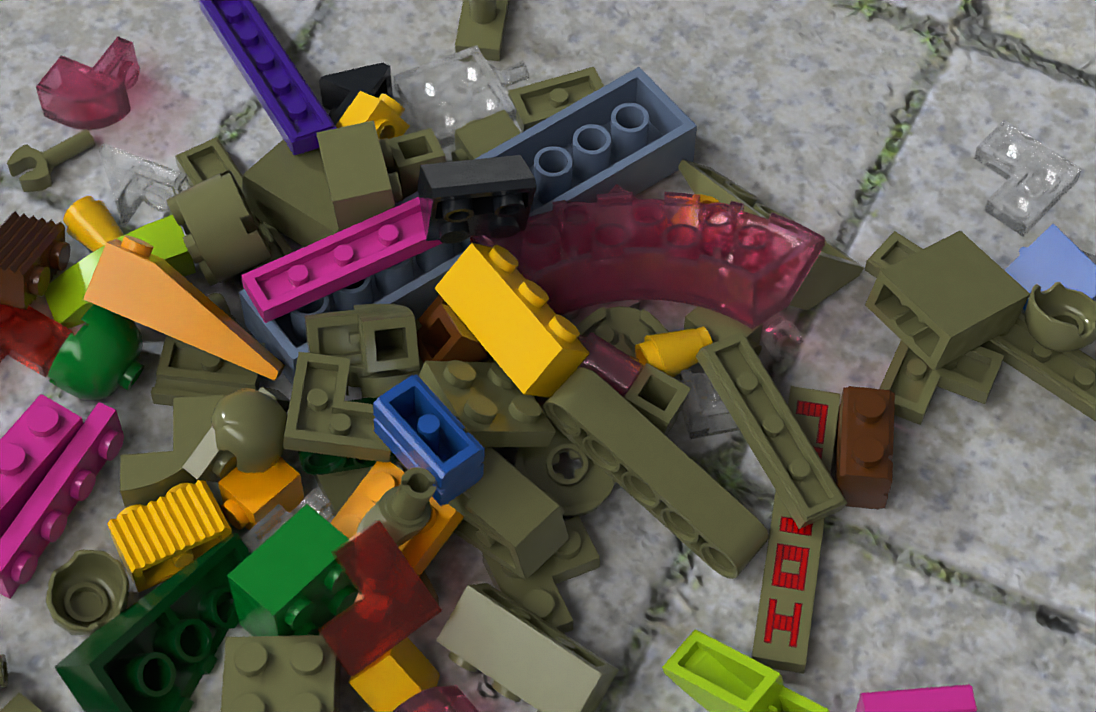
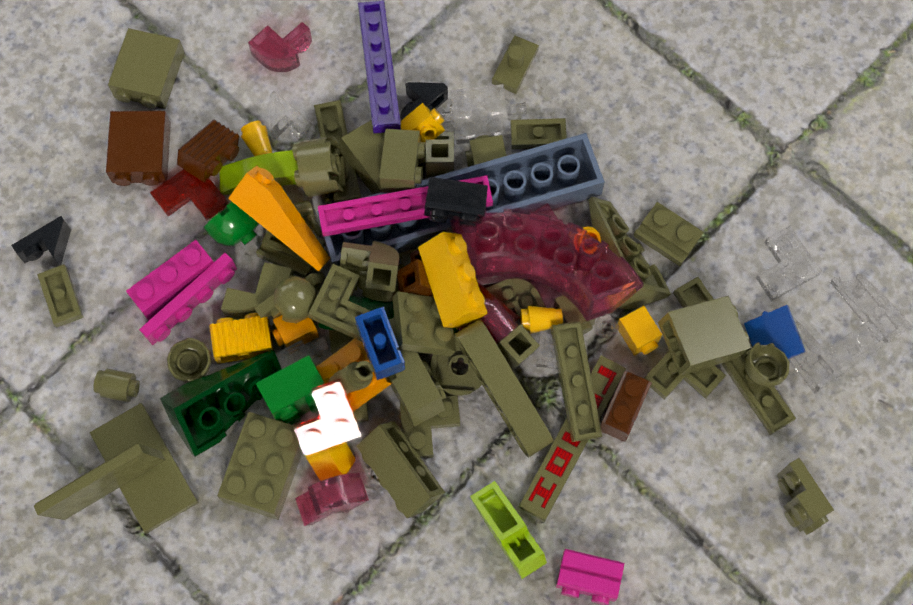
camera: 20 degrees right, 15 degrees up
olive bar [7,129,95,192] -> none
none -> yellow brick [616,306,662,356]
none -> olive plate [634,202,704,267]

